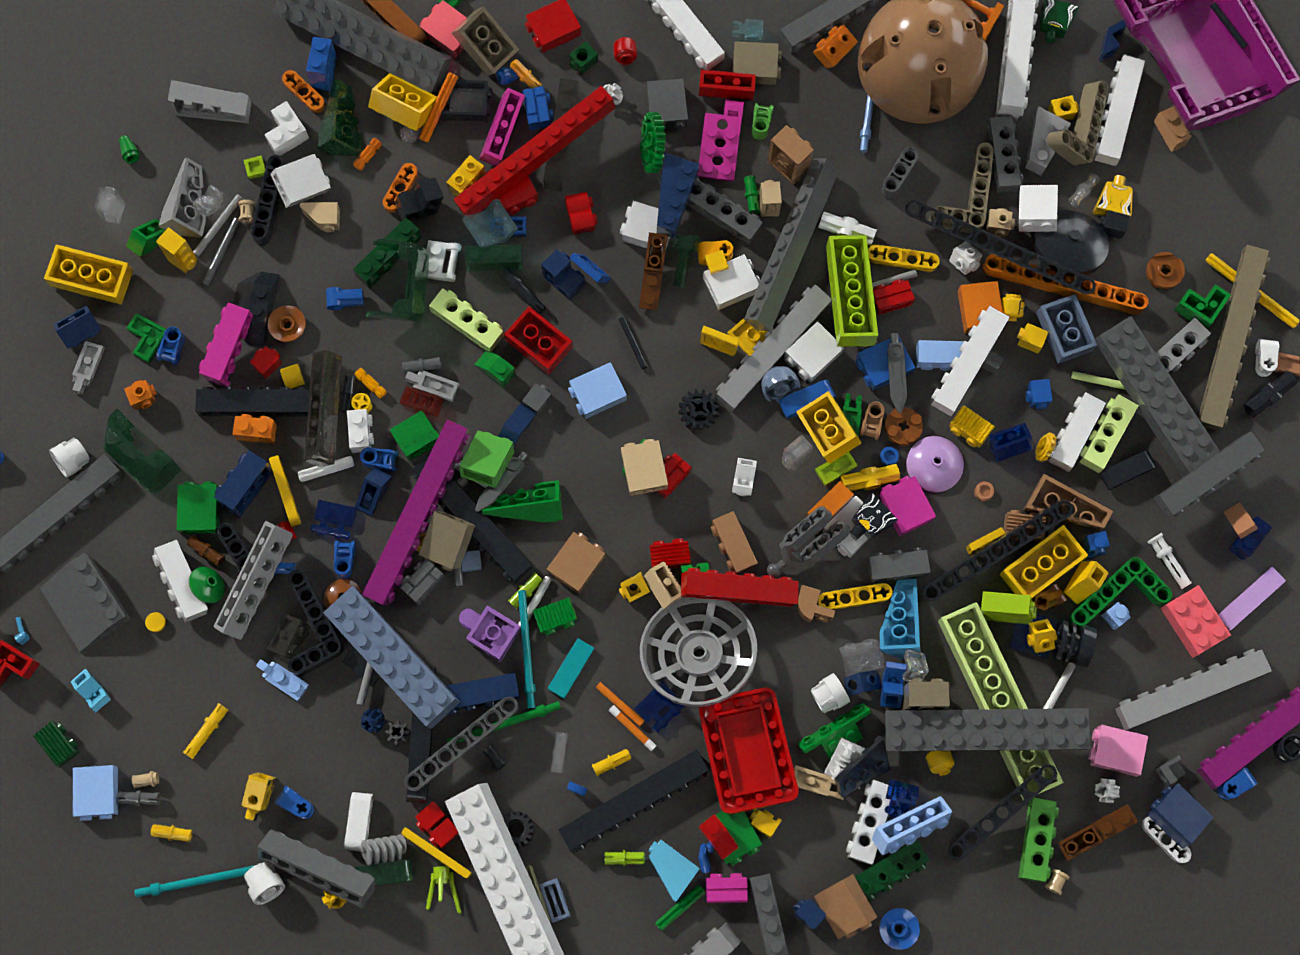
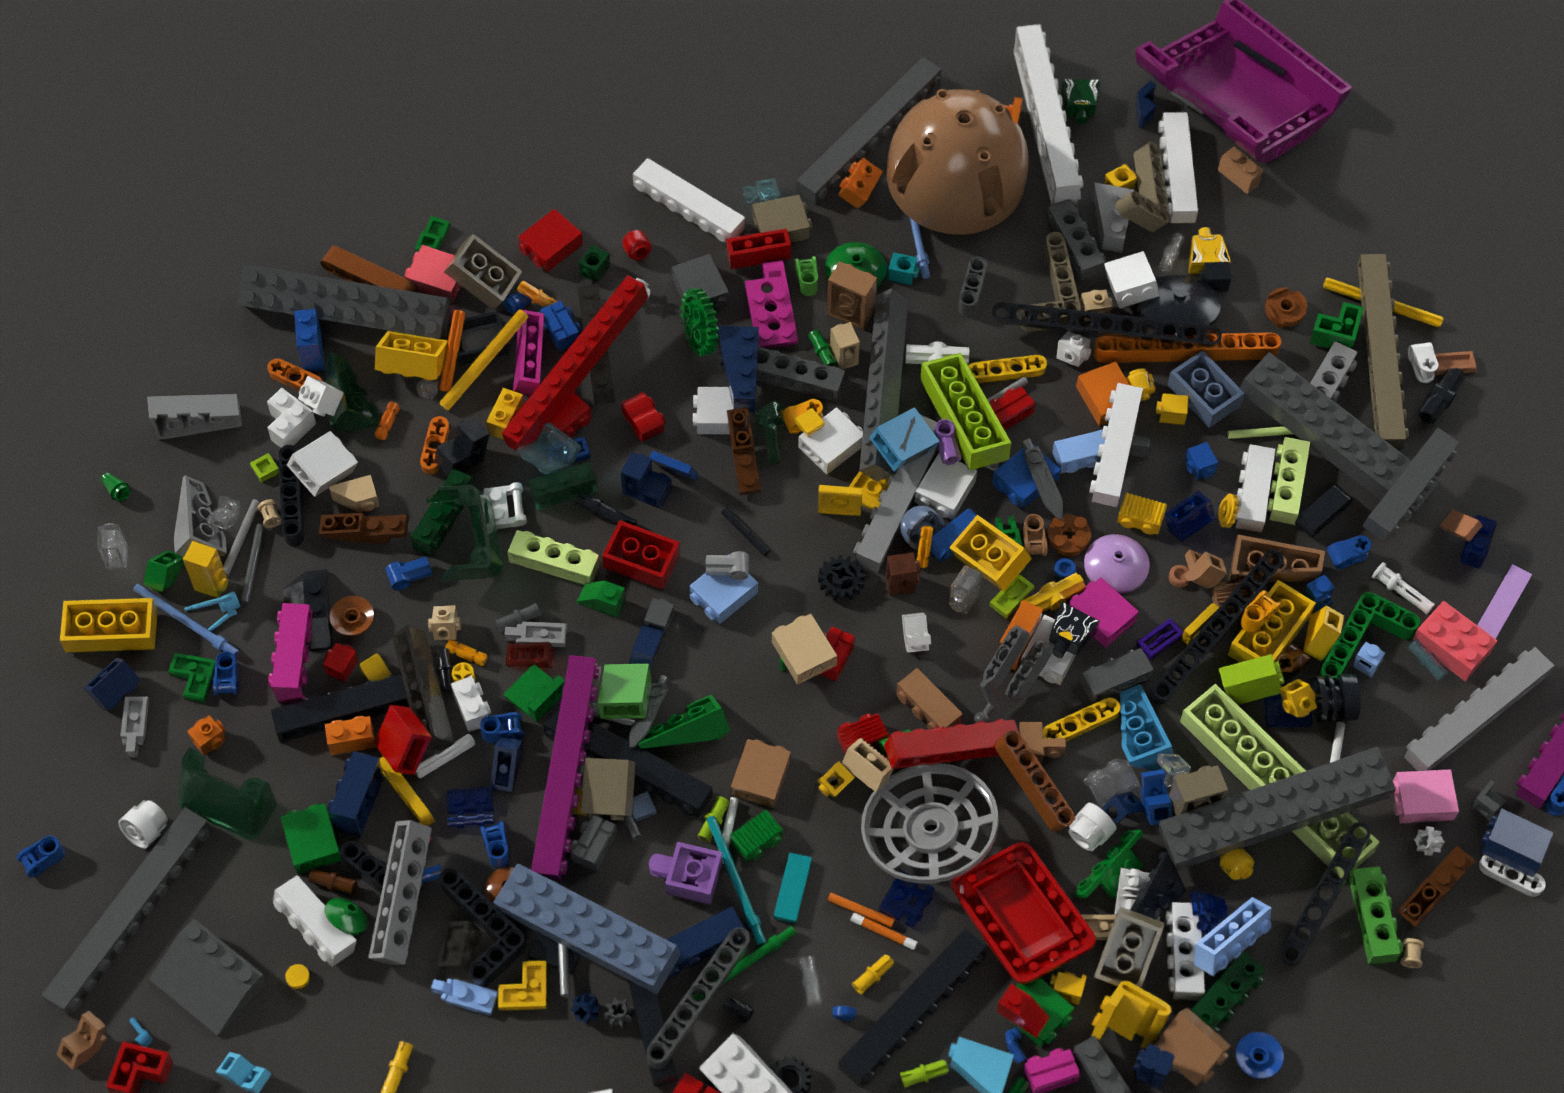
camera: 15 degrees left, 15 degrees down
none -> medium blue bar [133,583,240,658]
none -> medium azure plant [184,591,240,632]
none -> white brick [298,376,344,417]
none -> reddish brown slope [319,513,409,543]
none -> red brick [374,705,432,775]
none -> tan brick [428,605,461,641]
none -> yellow axle [439,310,528,410]
none -> yellow plate [498,961,547,1010]
none -> light grey piece [706,551,749,580]
none -> green dish [825,242,887,289]
none -> dark azure brick [869,407,939,472]
none -> copper brick [886,553,921,596]
none -> teal brick [888,252,920,286]
none -> light orange axle [917,525,933,568]
none -> medium lavender piece [934,419,961,465]
none -> dark orange beam [995,730,1075,833]
none -> yellow piece [1091,981,1171,1049]
none -> dark tan brick [1094,906,1164,988]
none -> dark purple tile [1136,618,1184,660]
none -> medium nougat brick [1184,550,1227,589]
none -> light orange piece [1240,590,1282,632]
none -> blue piece [1327,535,1372,570]
none -> clear light blue pin [1407,639,1448,681]

